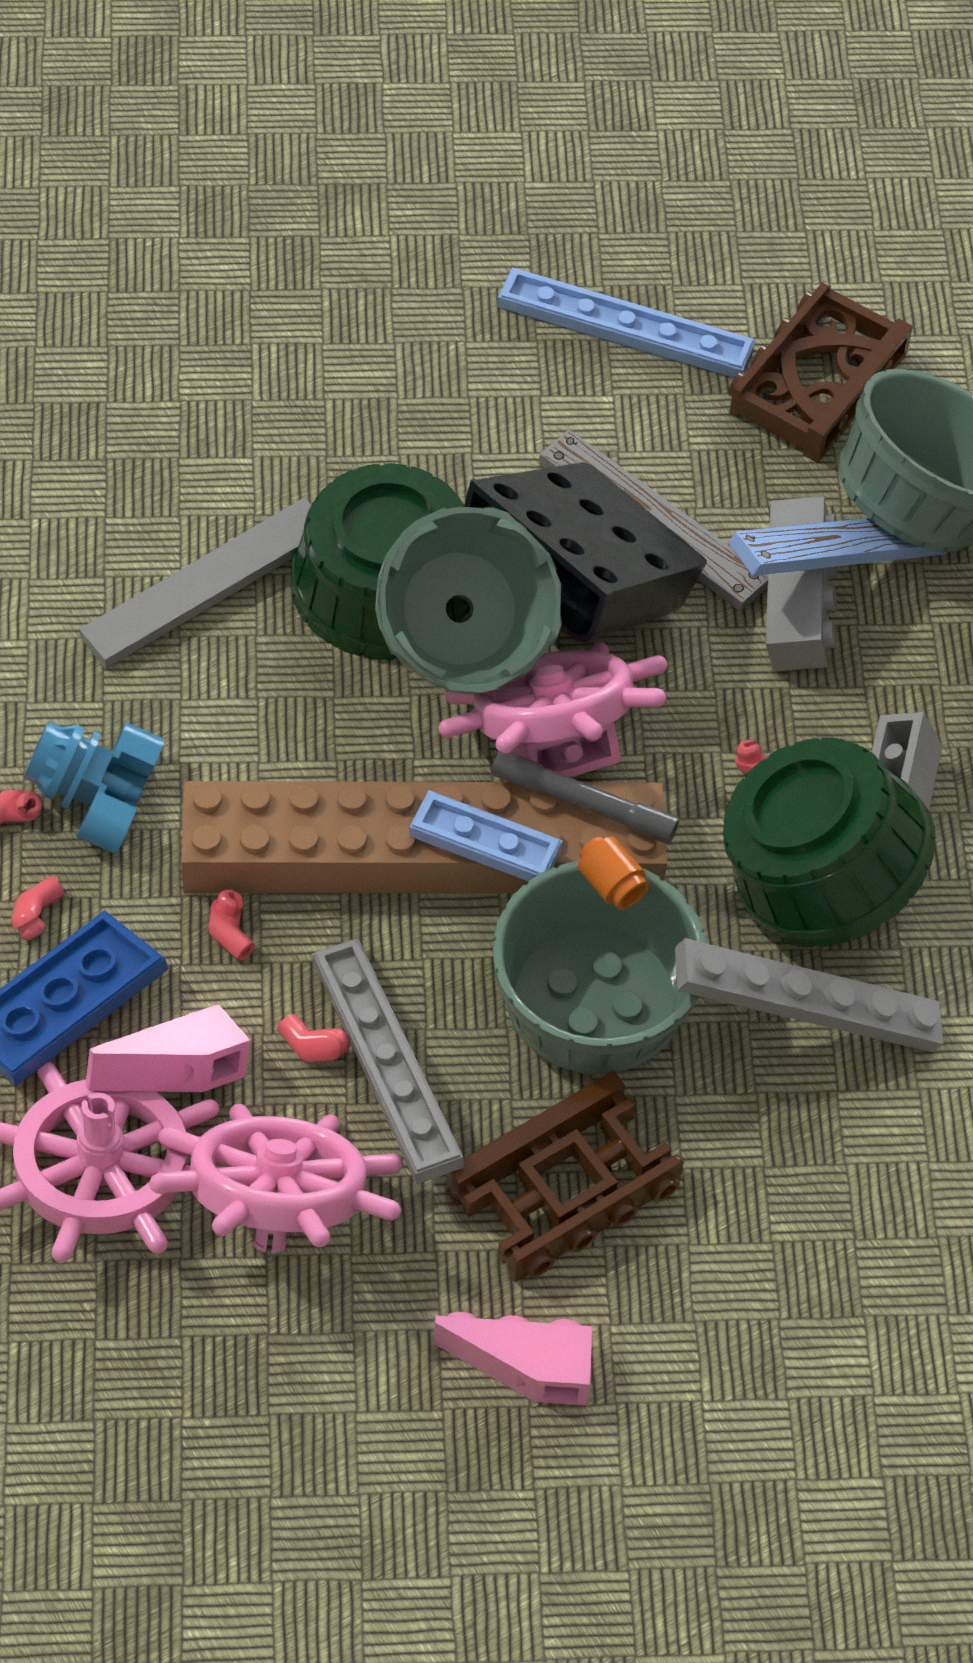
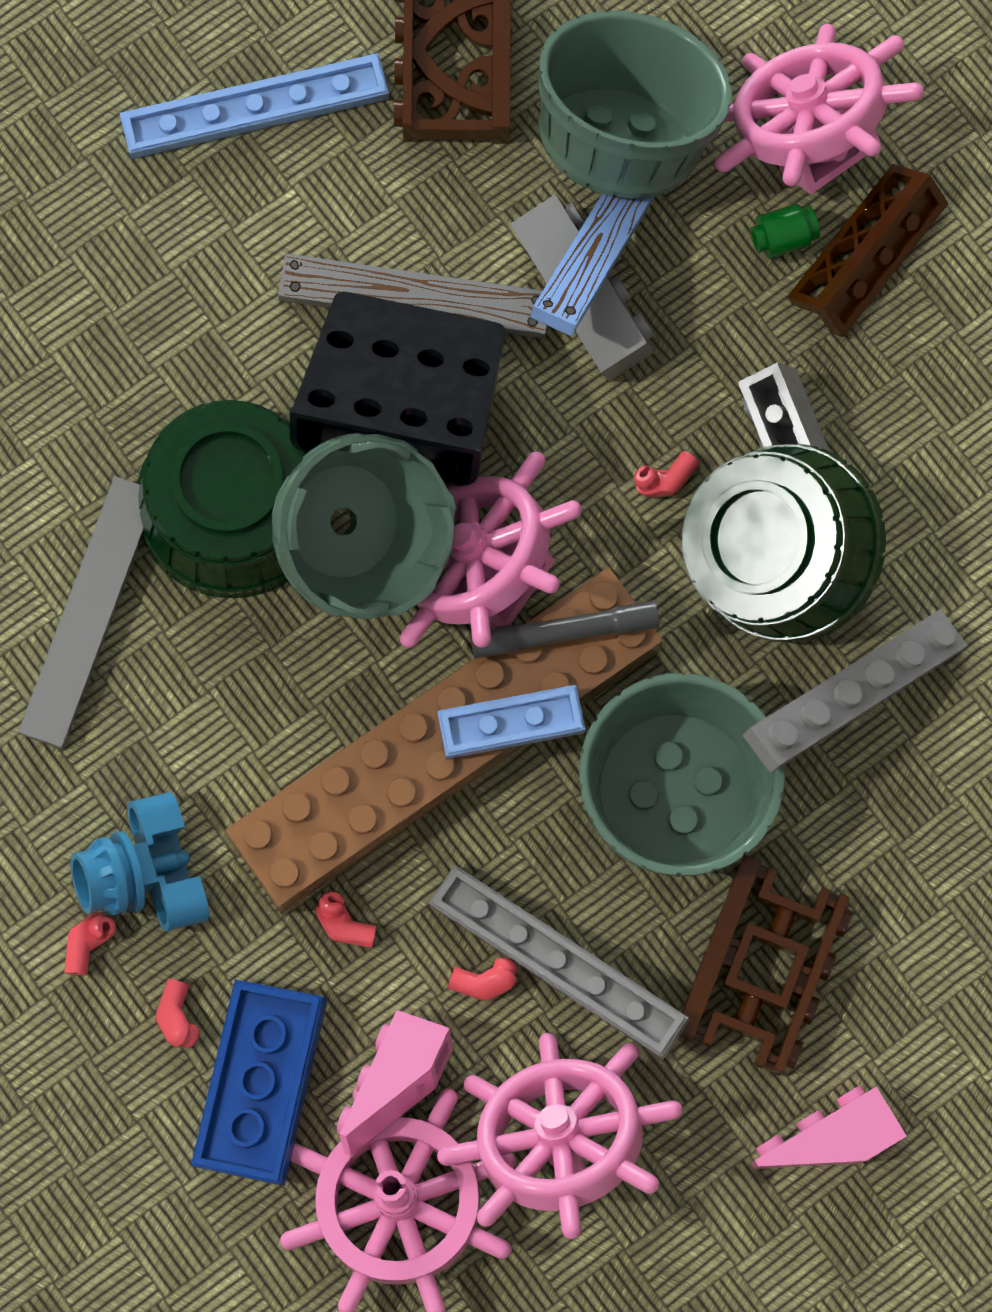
camera: 35 degrees left, 20 degrees up
orange brick [577,836,649,910] -> none

